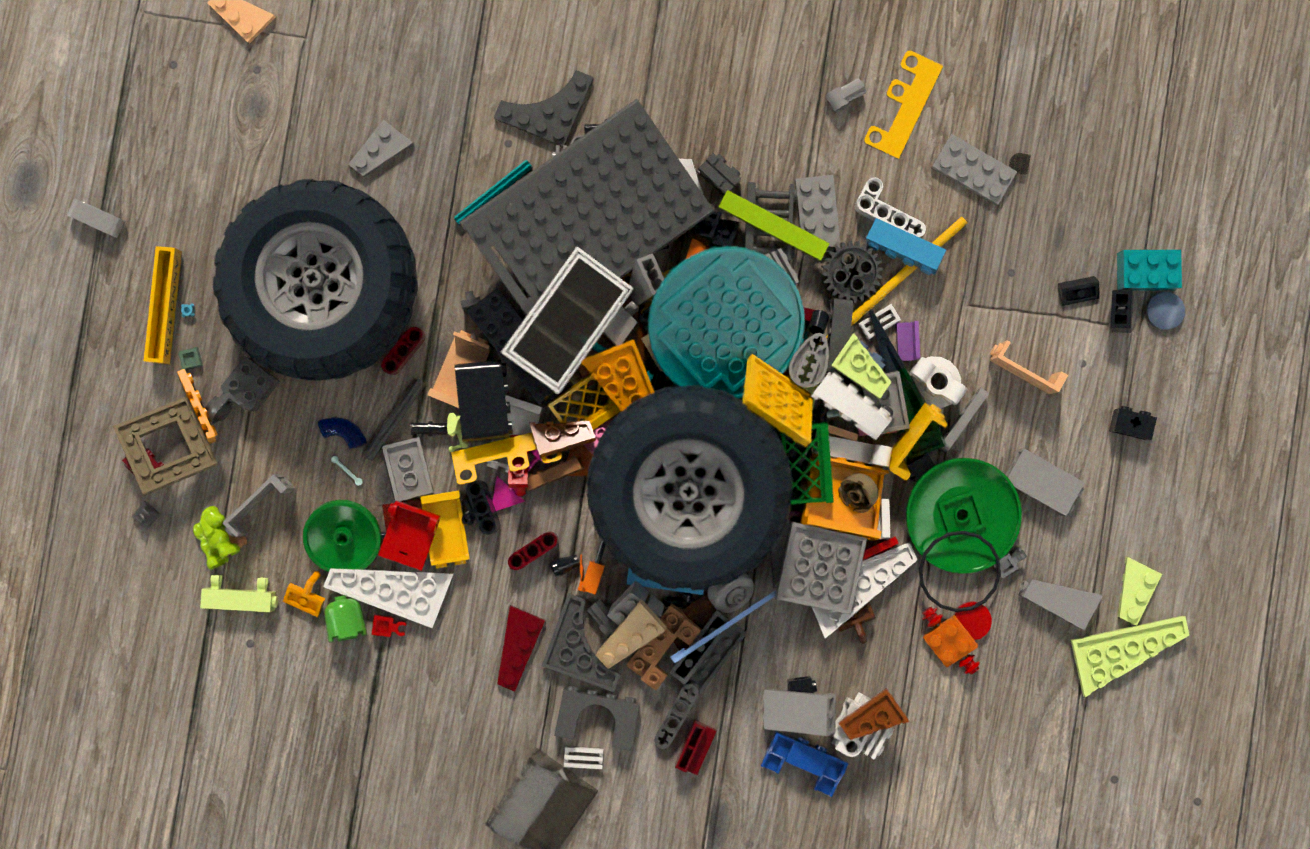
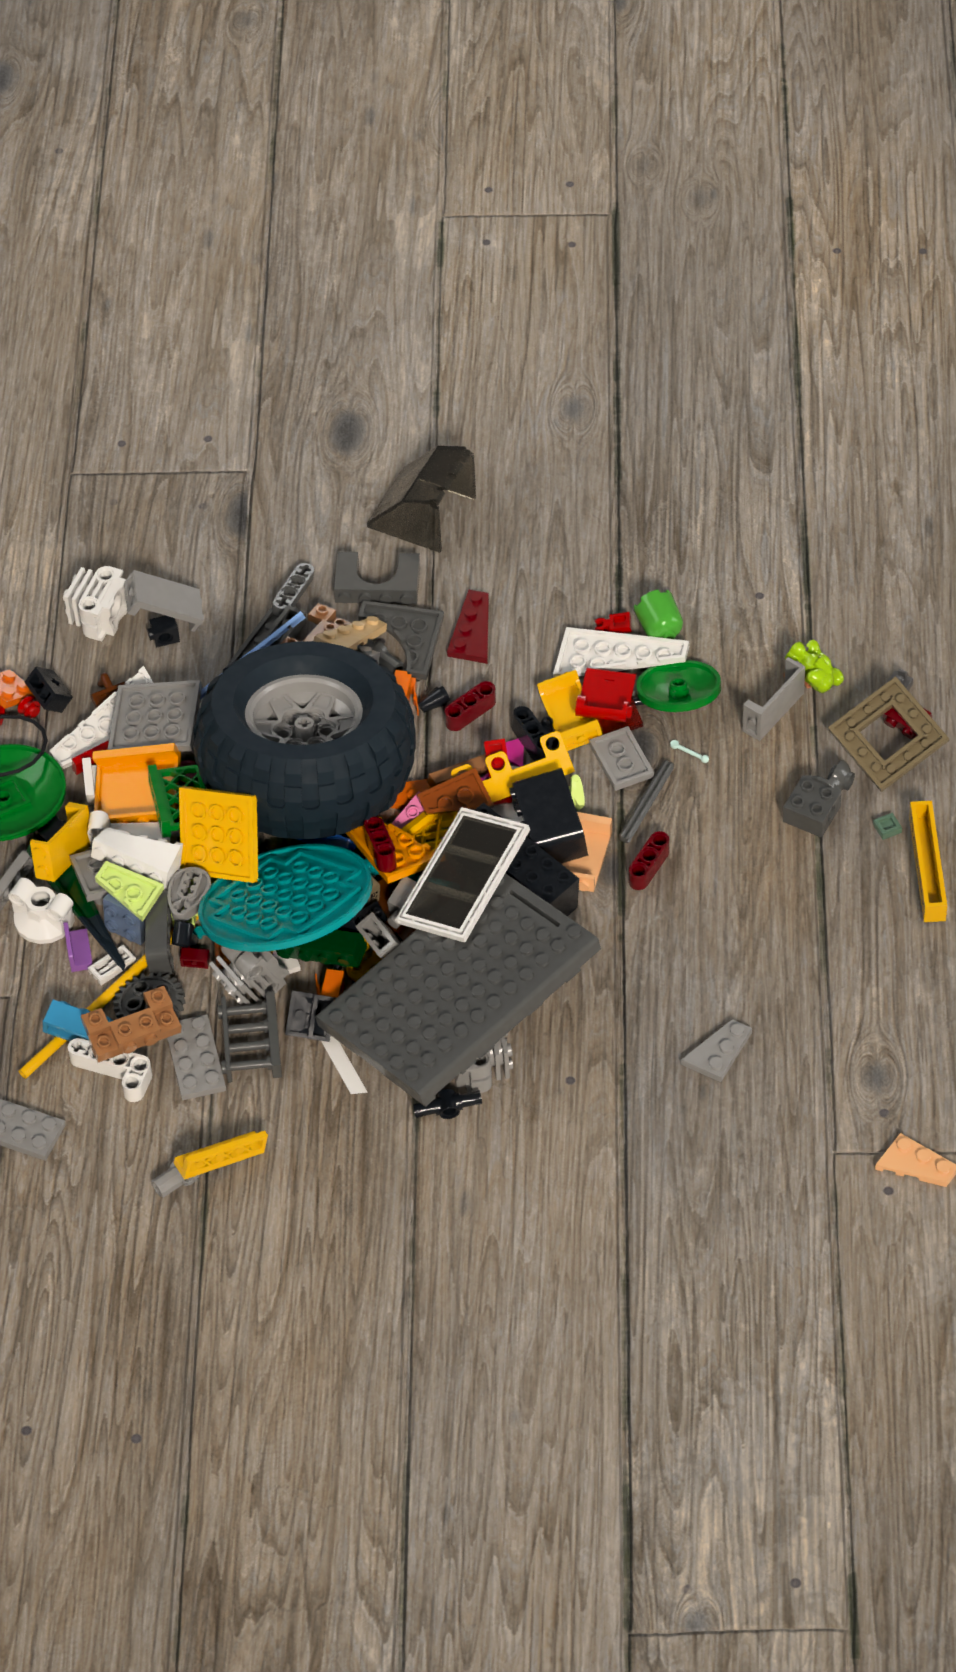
camera: 175 degrees right, 35 degrees down
light orange wing [177,369,218,444] -> none
medium azure piece [181,303,195,318] -> none
yellowish green brick [200,575,278,612] -> none
black wheel [213,179,418,381] -> none
light orange plate [283,571,326,617] -> none
clear blue cylinder [318,417,367,450] -> none
black pin [411,421,449,436] -> none
teal axle [454,160,533,225] -> none
dark grey tile [461,291,481,315] -> none
dark grey plate [494,70,593,147] -> none
white tile [564,746,604,769] -> none
dark red piece [675,719,717,775] -> none
dark grey brick [697,153,741,196] -> none
lime tile [718,190,830,261] -> none
blue bracket [761,731,849,797] -> none
dark tan cylinder [838,473,878,513] -> none
dark orange wing [838,688,910,740] -> none
yellow piece [864,50,943,159] -> none
none -> black brick [25,666,73,713]
none -> medium nougat bracket [81,986,181,1063]
none -> yellow fence [174,1130,268,1180]
none -> dark red beam [364,817,397,873]

